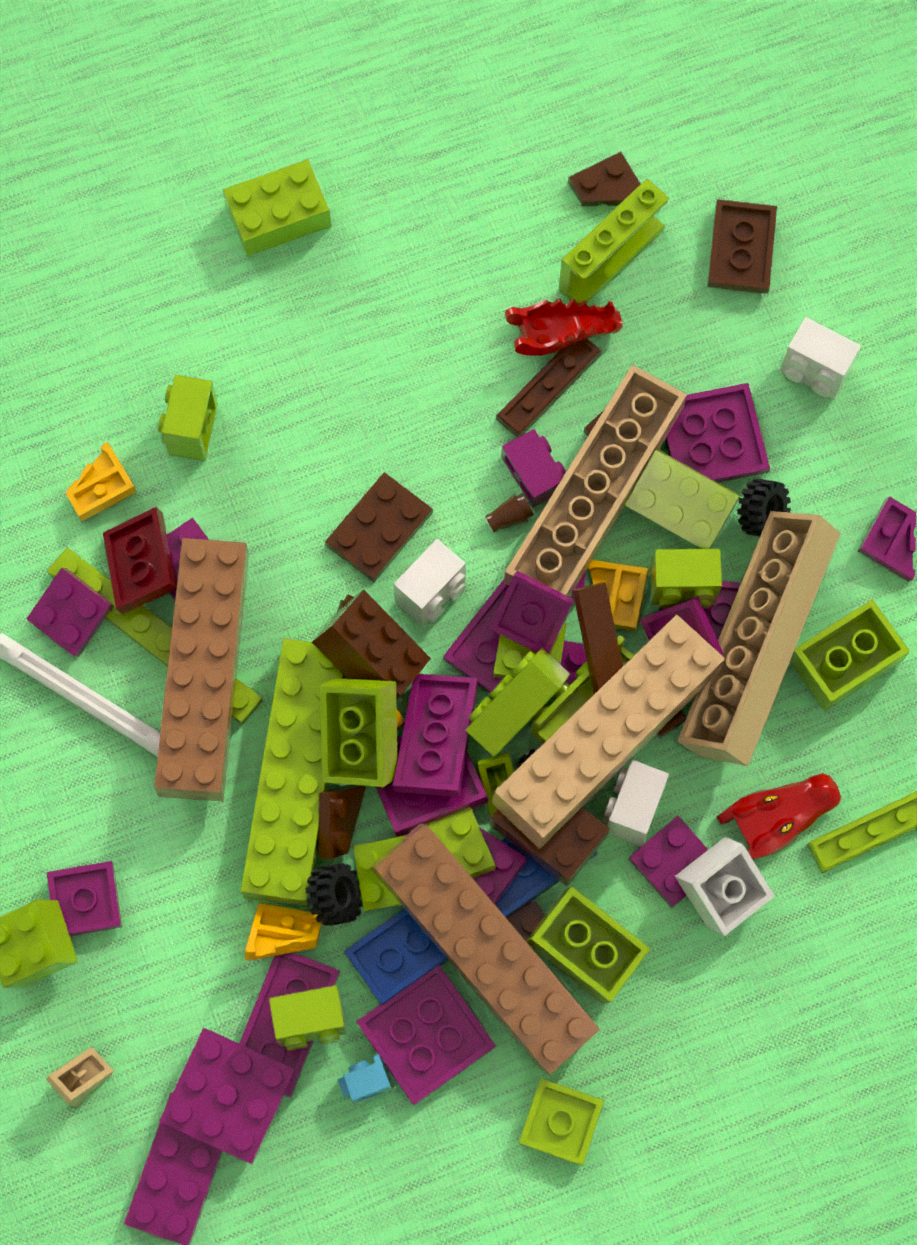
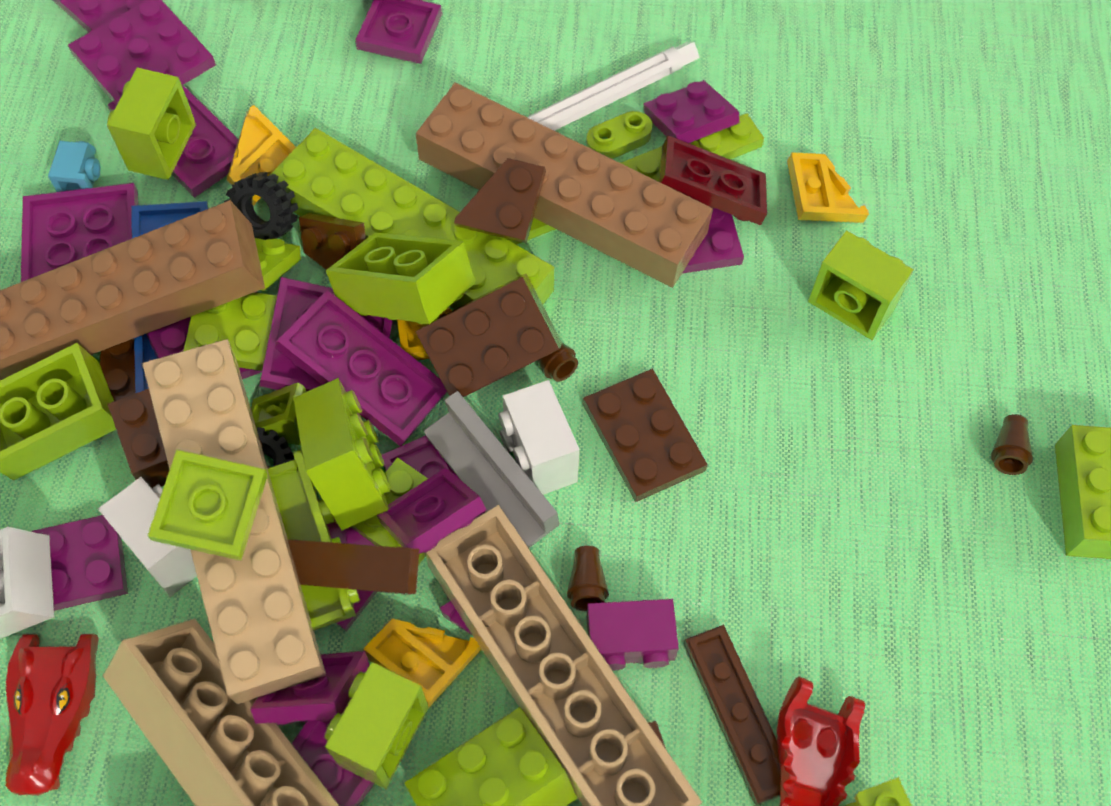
camera: 115 degrees right, 10 degrees down
none -> lime plate [147,450,268,561]
none -> light grey panel [424,391,559,549]
none -> reddish brown wing [454,158,546,243]
none -> lime plate [586,111,652,159]
none -> reddish brown cone [991,414,1033,475]

